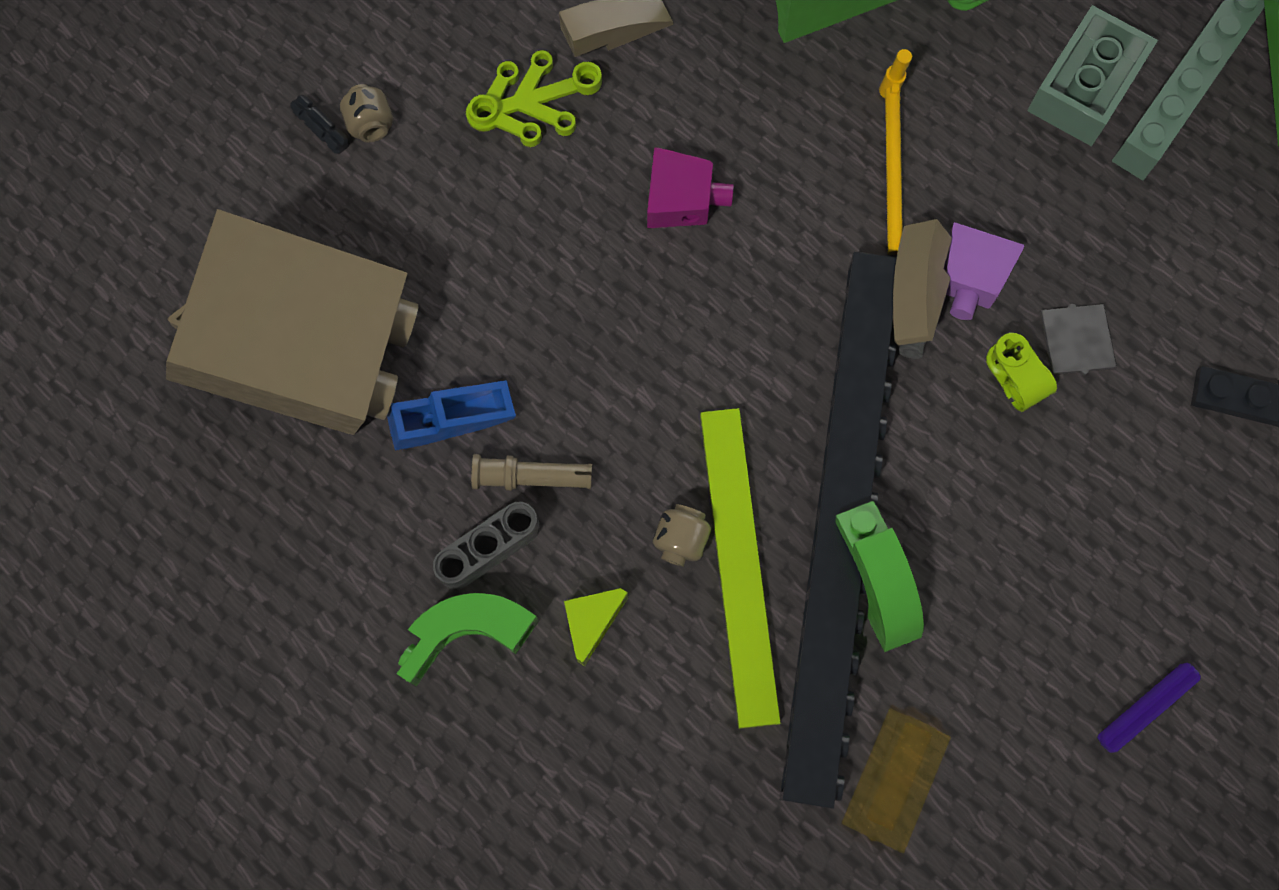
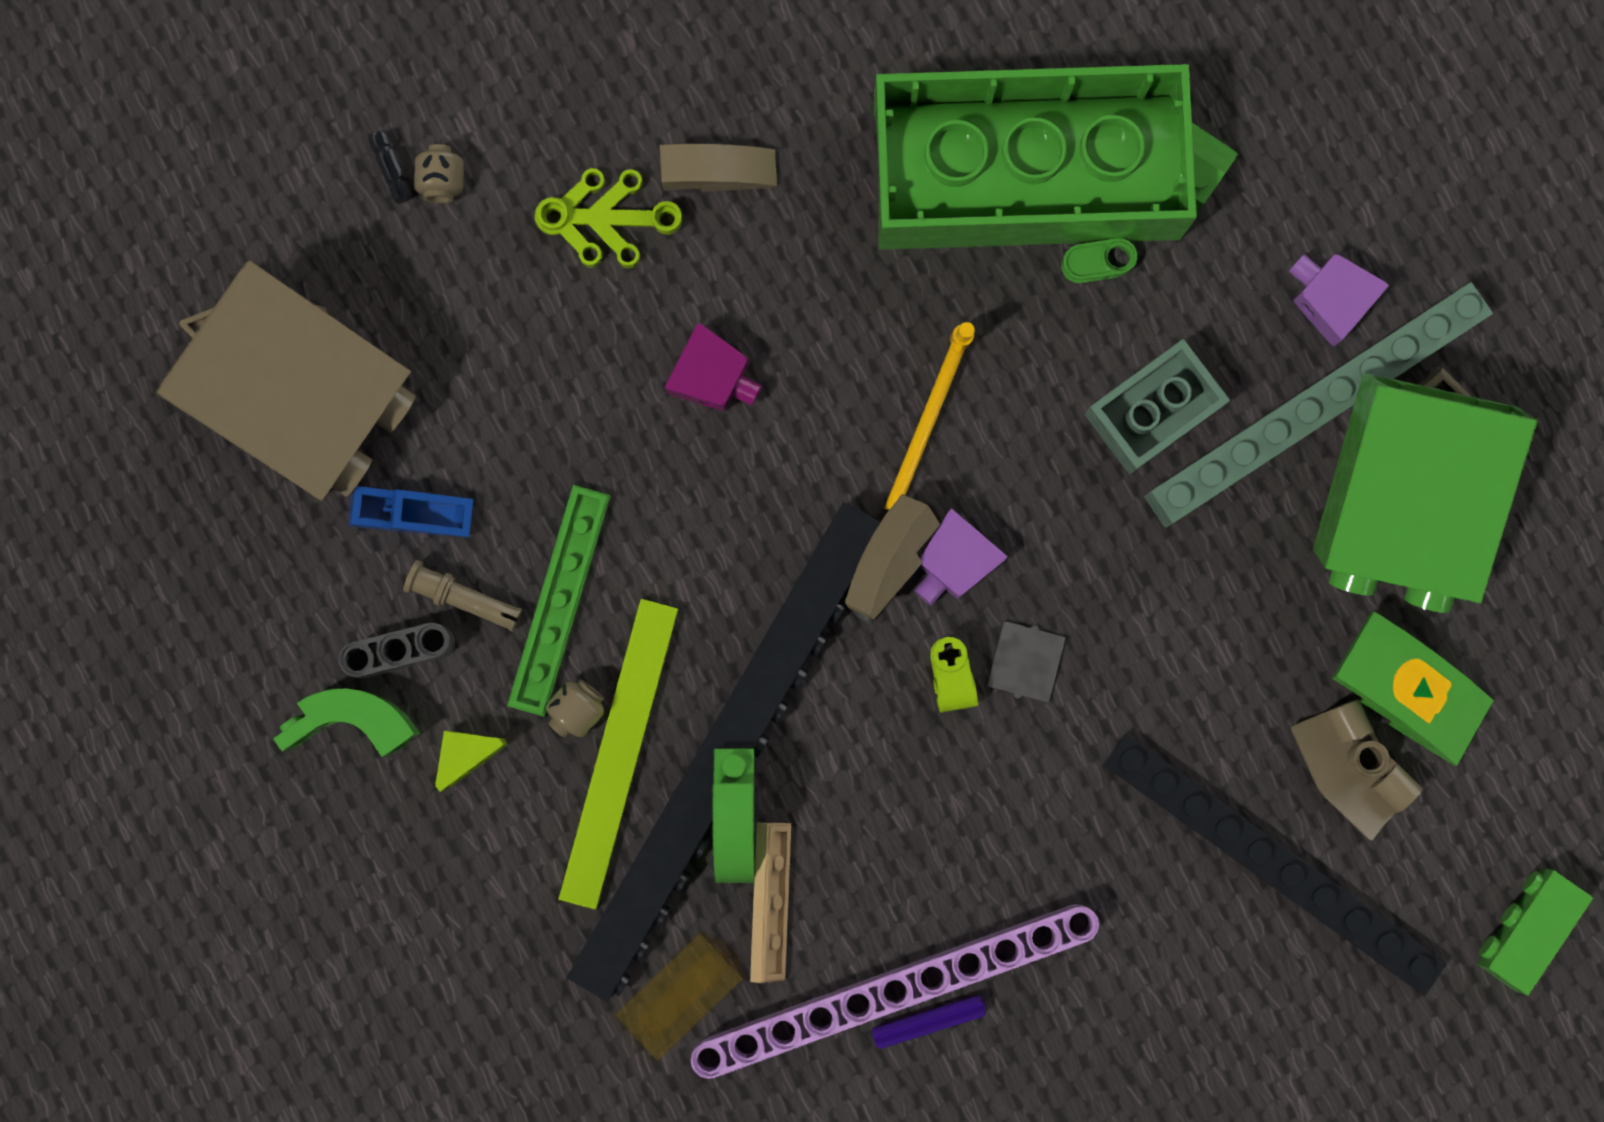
camera: 20 degrees right, 10 degrees up
none -> bright green tile [507,485,611,717]
none -> lavender beam [691,904,1099,1079]
none -> tan tile [750,823,791,983]

